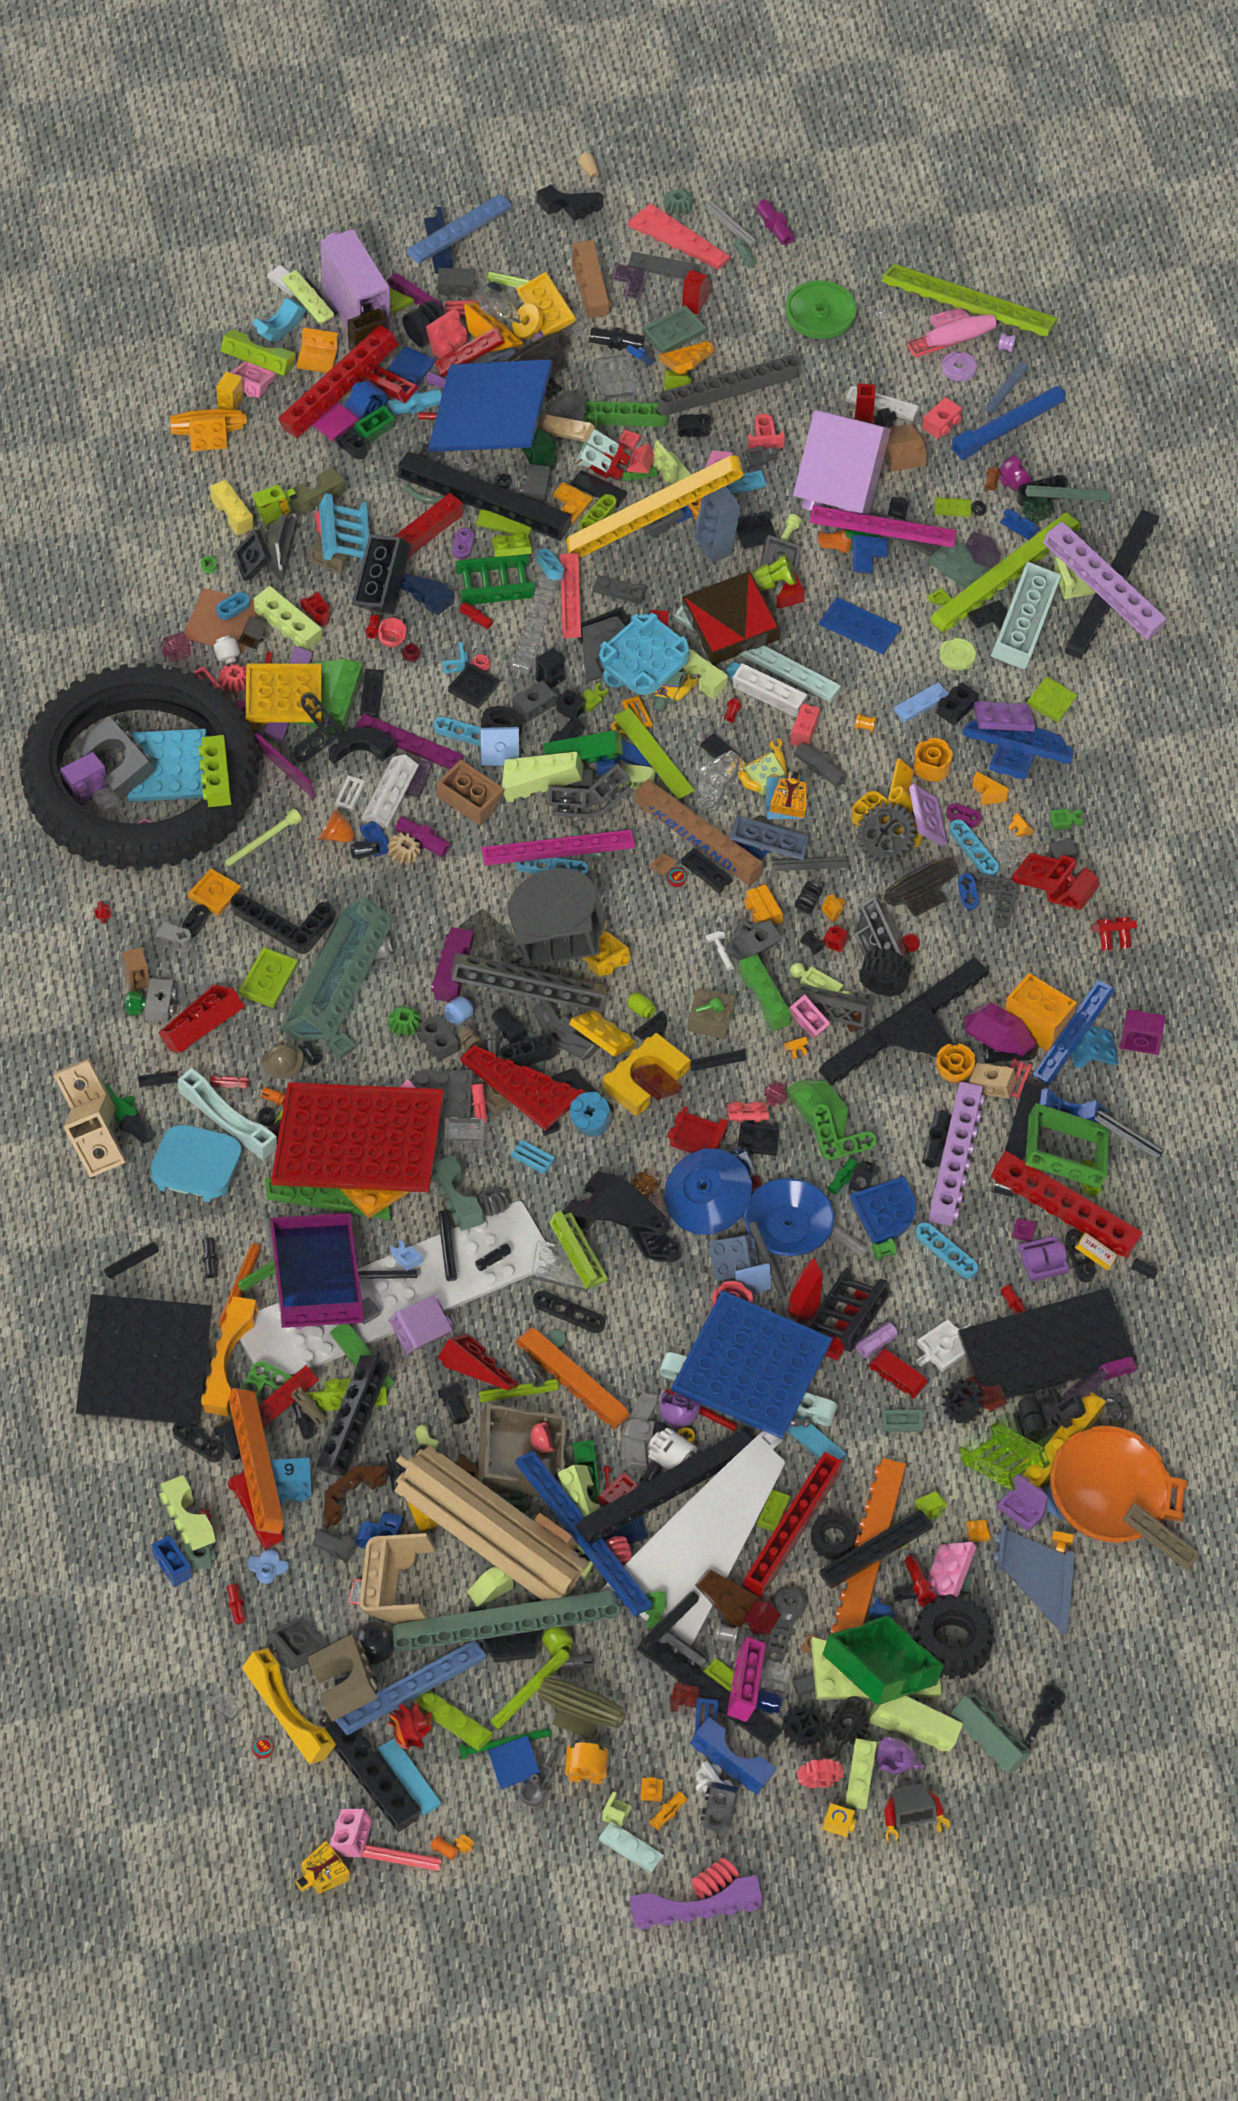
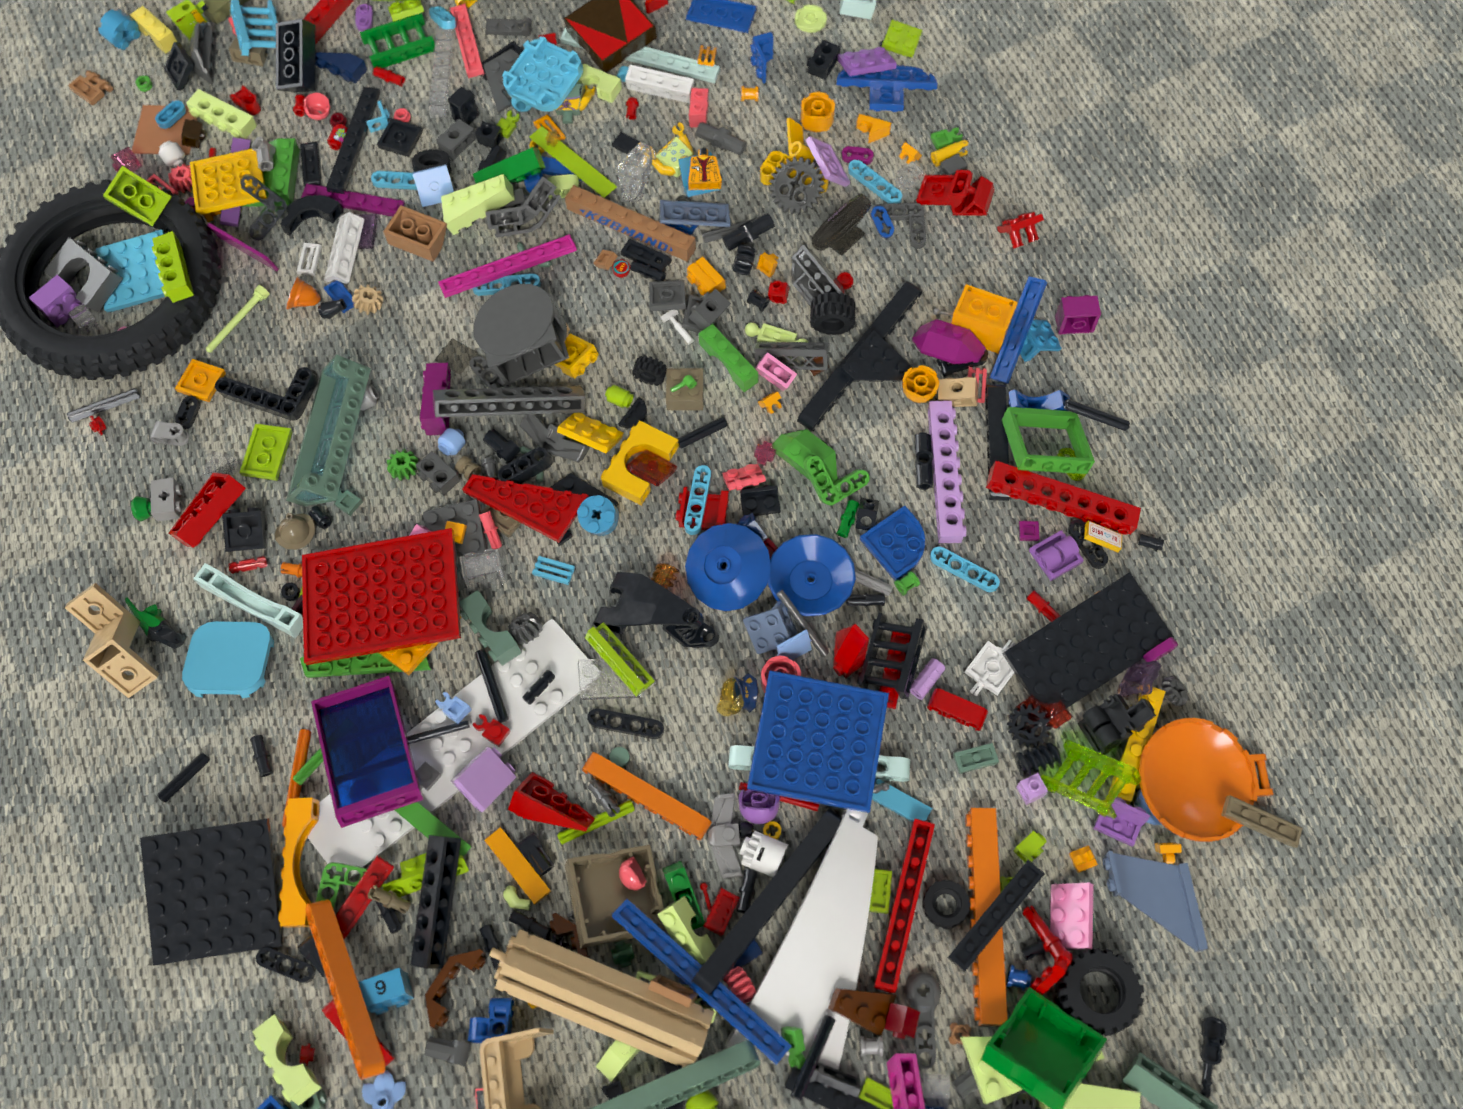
camera: 10 degrees left, 10 degrees up
medium nougat brick [122,948,149,991] -> none
black pin [138,1070,179,1088] -> none
magenta piece [395,816,451,858] -> none
light blue plate [893,682,949,723] -> none
none -> axle [67,388,140,422]
none -> medium nougat plate [68,70,113,106]
none -> dark azure brick [98,9,141,50]
none -> lime slope [103,166,171,226]
none -> black plate [222,508,266,552]
none -> light grey piece [252,137,275,171]
none -> black plate [326,87,381,194]
none -> red brick [327,124,348,151]
none -> light orange tile [445,521,467,544]
none -> red plate [472,714,511,747]
none -> light orange tile [484,827,551,905]
none -> clear yellow plate [545,130,560,147]
none -> black pin [630,260,666,281]
none -> black tyre [632,356,667,386]
none -> dark grey plate [649,280,686,311]
none -> medium azure beam [684,465,711,535]
none -> light orange tile [697,45,717,67]
none -> piece [716,673,758,716]
none -> black piece [722,213,775,251]
none -> blue bracket [750,32,773,83]
none -> black axle [846,592,885,608]
none -> yellow piece [930,140,969,167]
none -> black piece [1015,742,1062,777]
none -> lavender brick [1016,773,1048,805]
none -> red plate [1030,952,1072,995]

